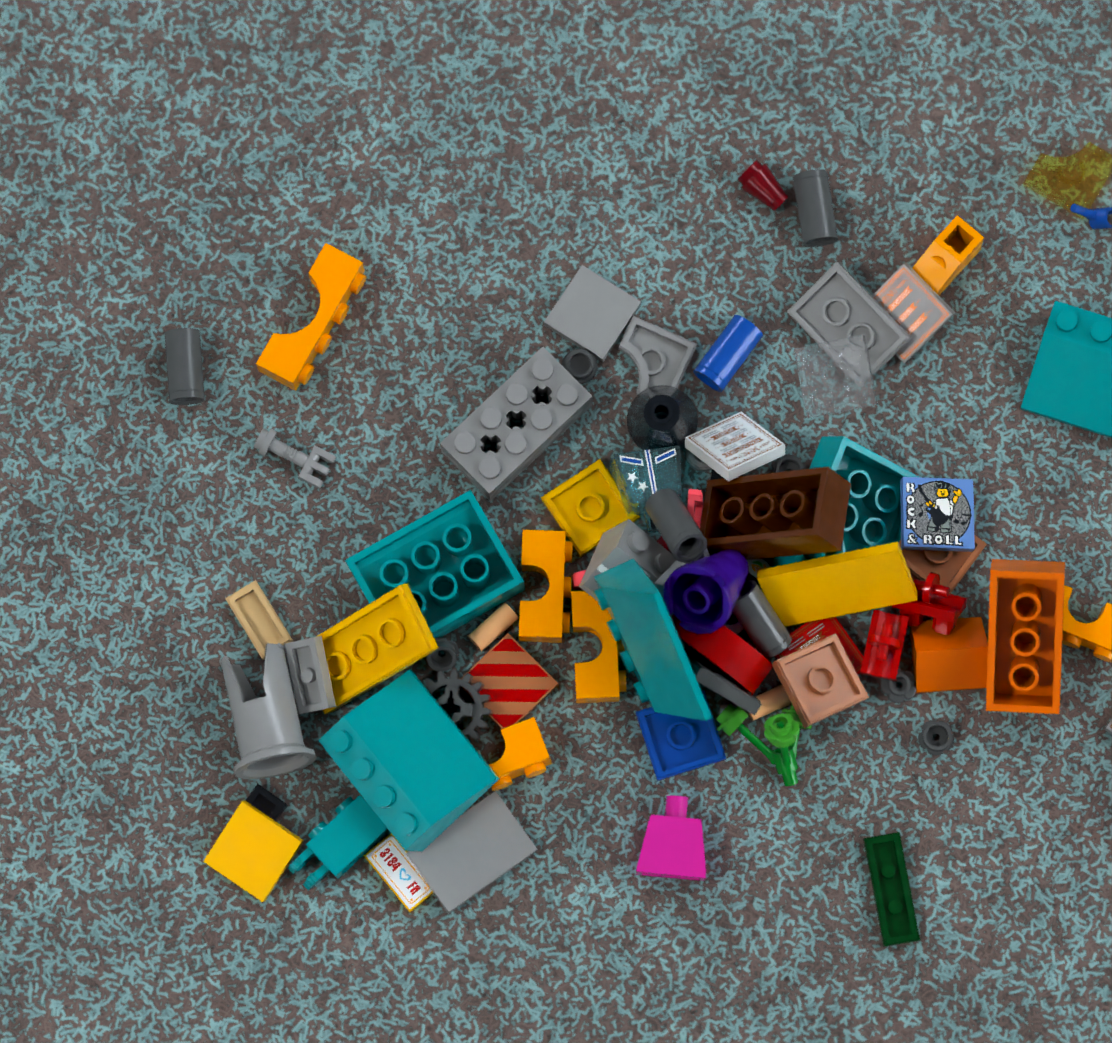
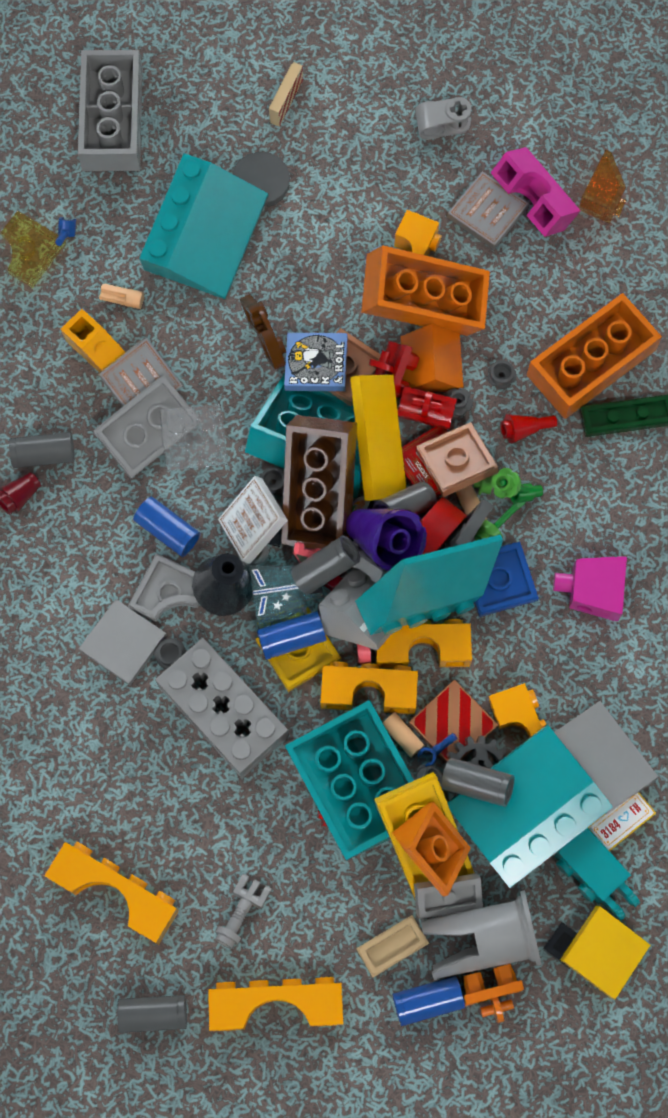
camera: 90 degrees left, 5 degrees down
none -> light nougat piece [99,284,144,309]
none -> light orange arch [208,977,343,1032]
none -> reddish brown plate [240,294,286,369]
none -> blue pin [257,611,326,660]
none -> orange slope [392,802,471,897]
none -> blue pin [392,976,465,1027]
none -> blue hand [418,733,458,767]
none -> dark grey pin [442,758,515,807]
none -> orange hips [463,964,524,1023]
none -> red cone [500,414,557,444]
none -> orange brick [527,293,662,419]

